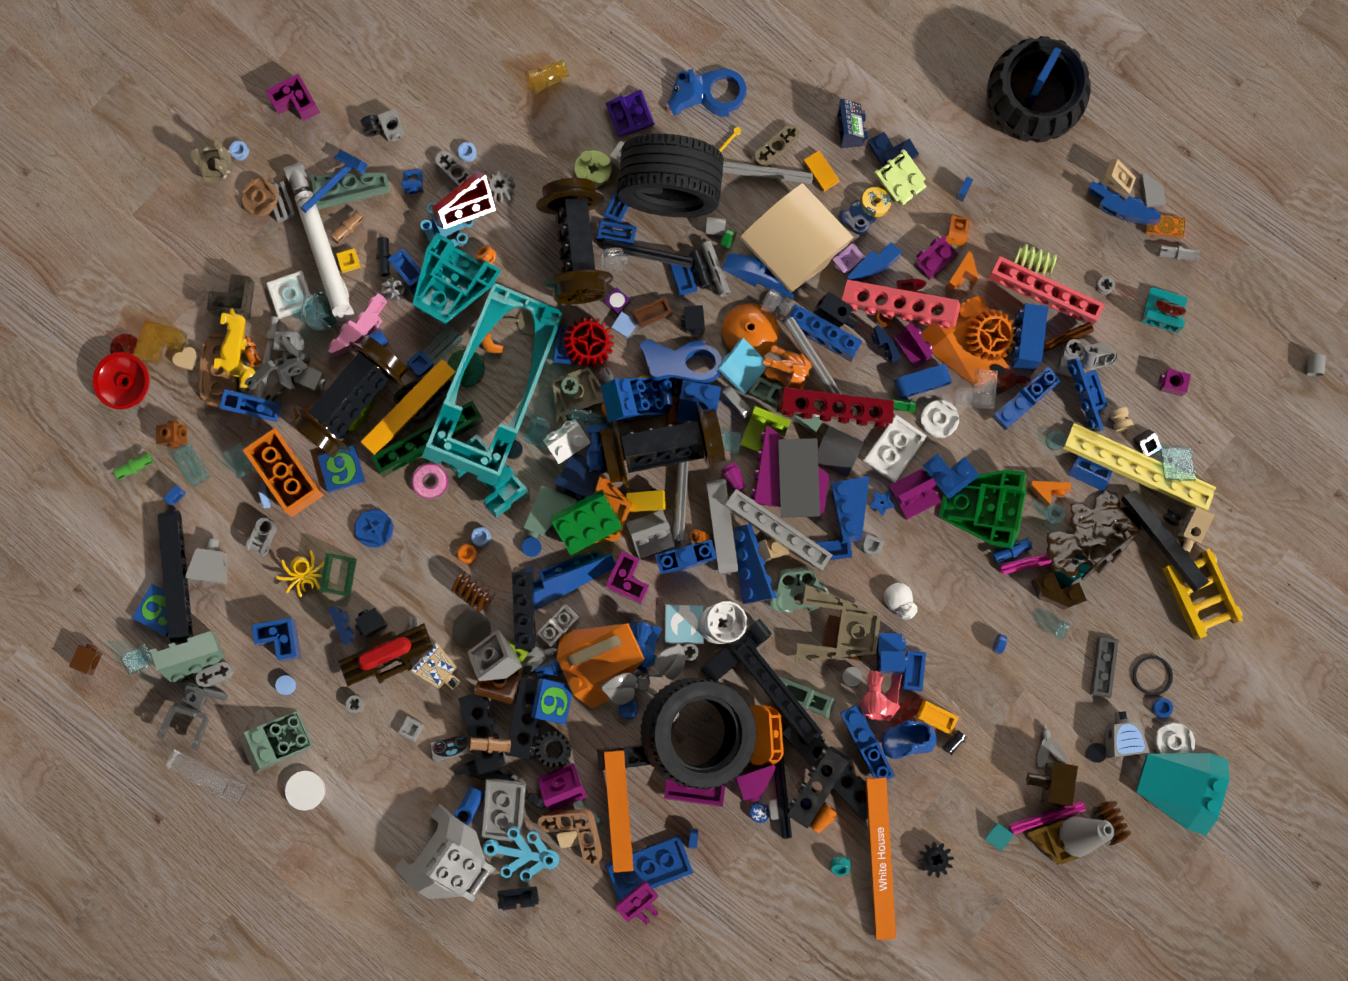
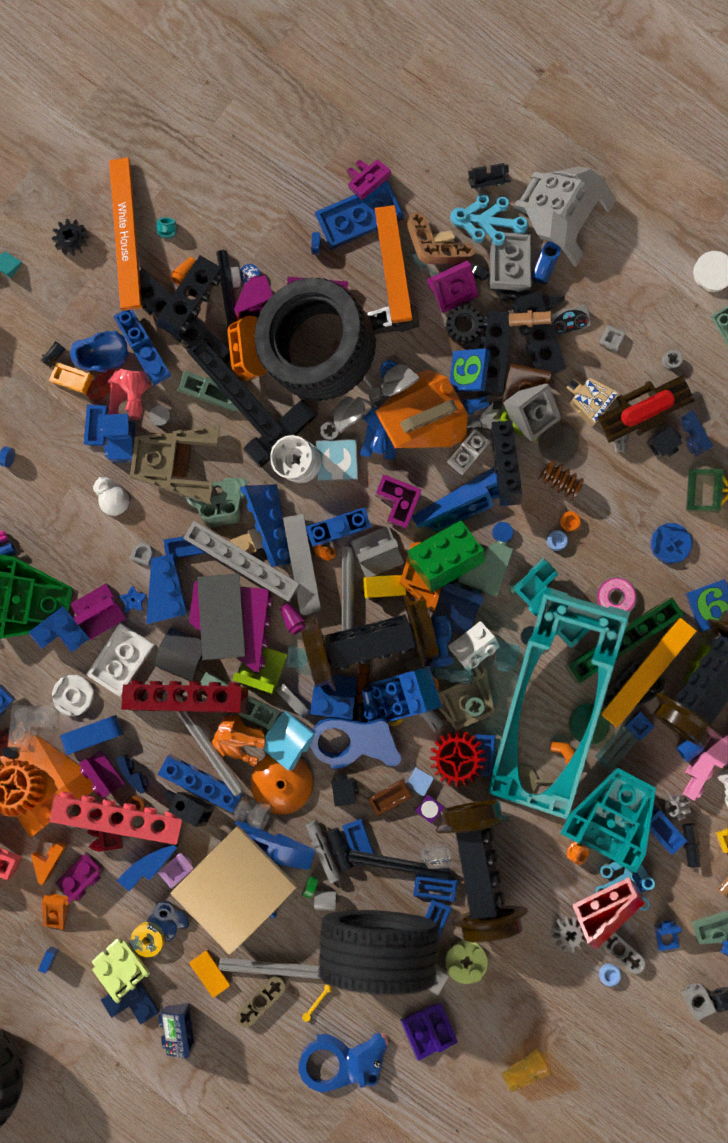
camera: 175 degrees right, 5 degrees up
green pin [893,398,916,414] -> none

